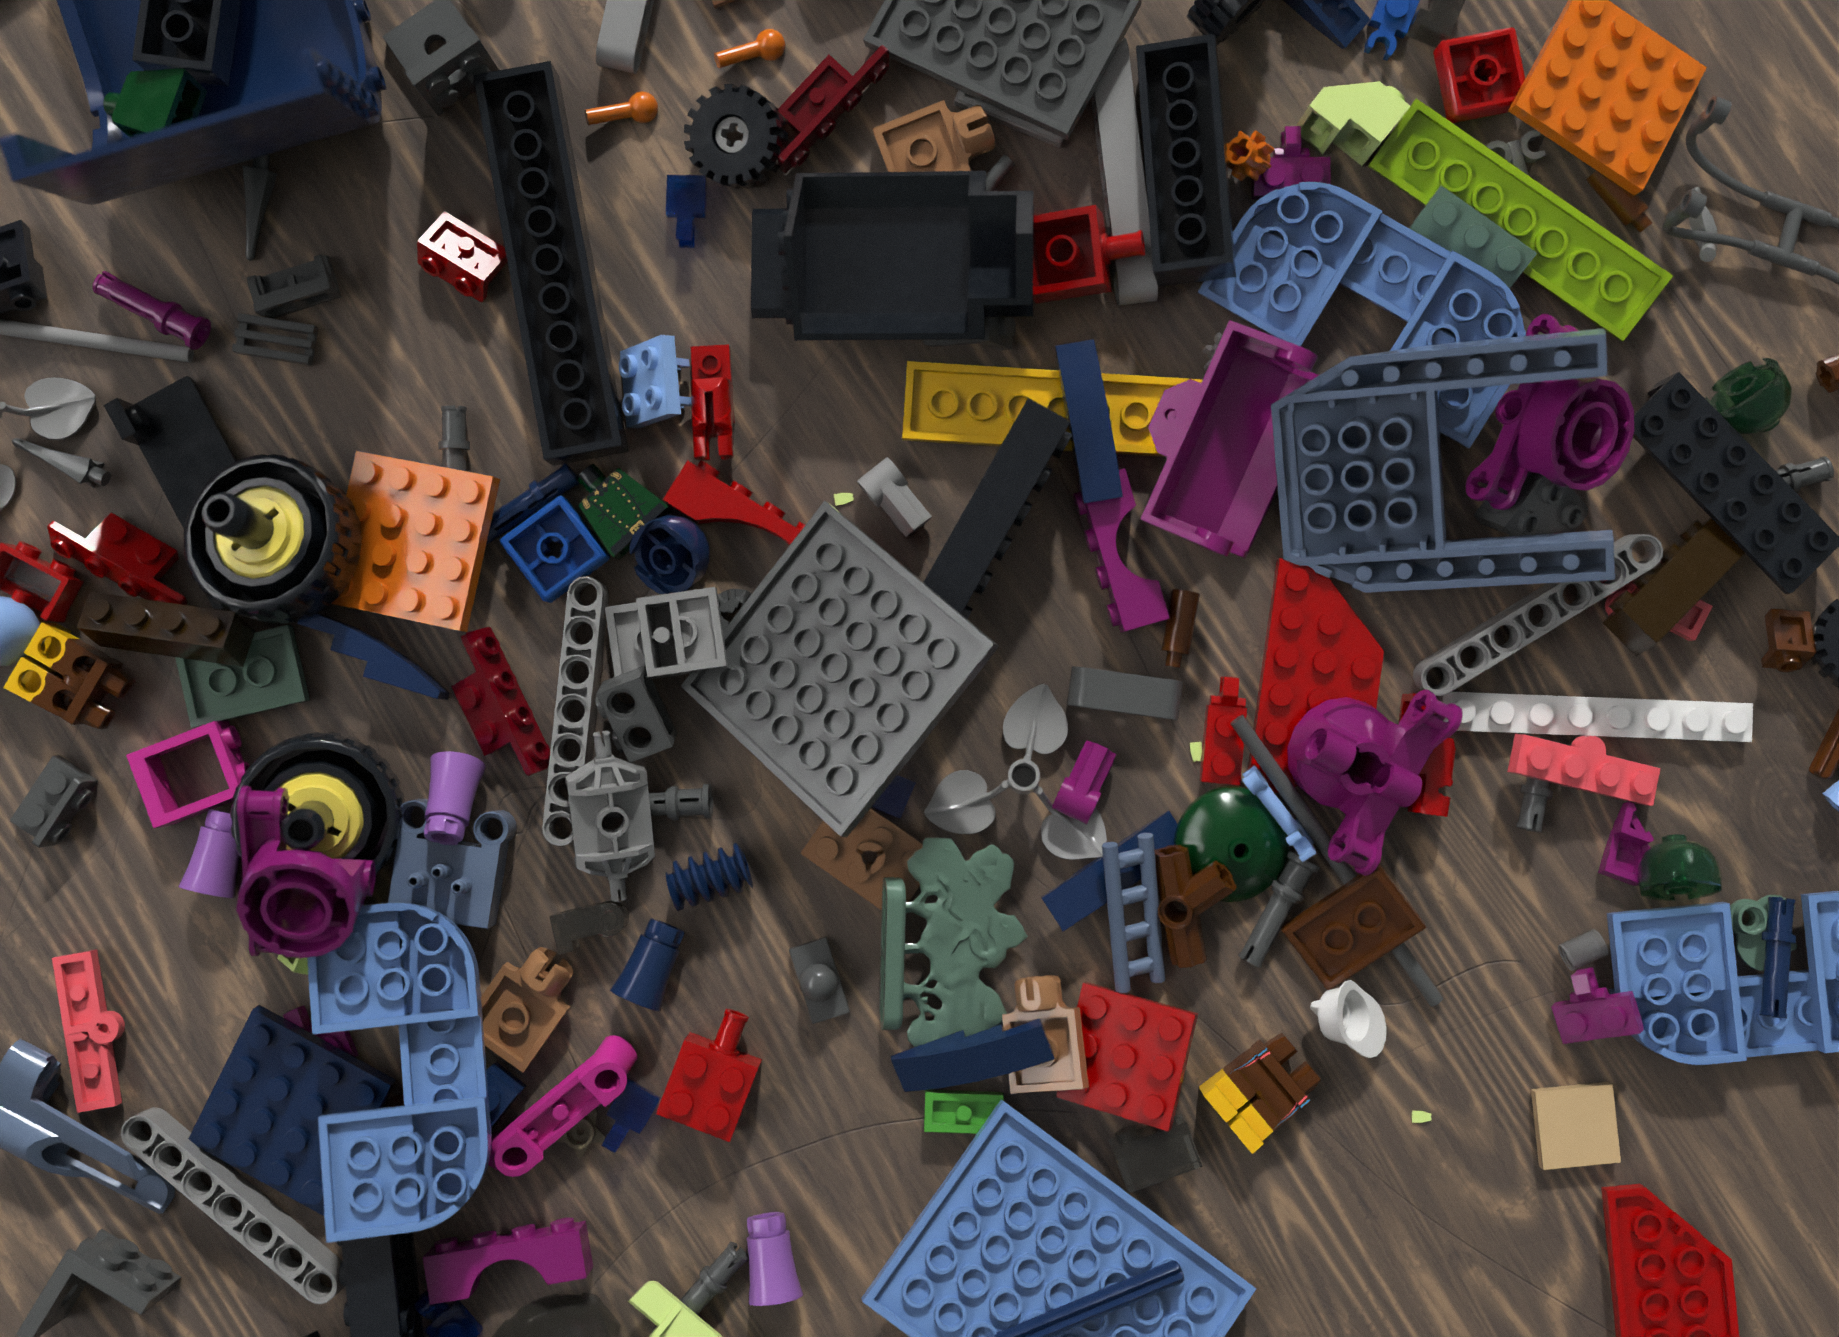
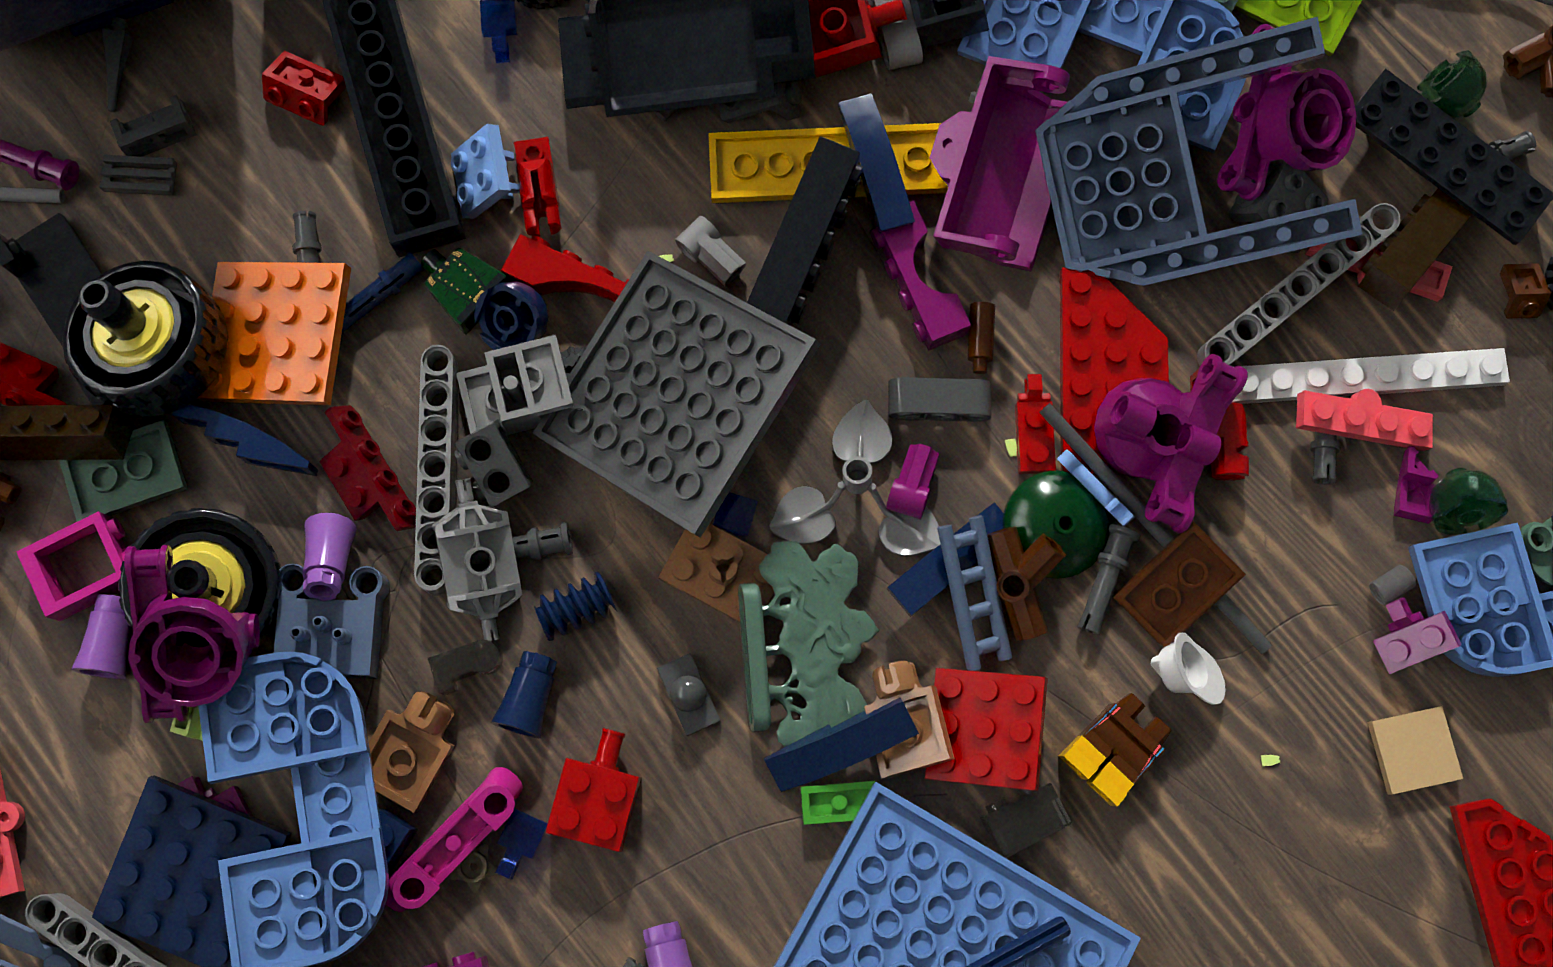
camera: 10 degrees left, 10 degrees down
blue brick [500,495,610,603] -> none

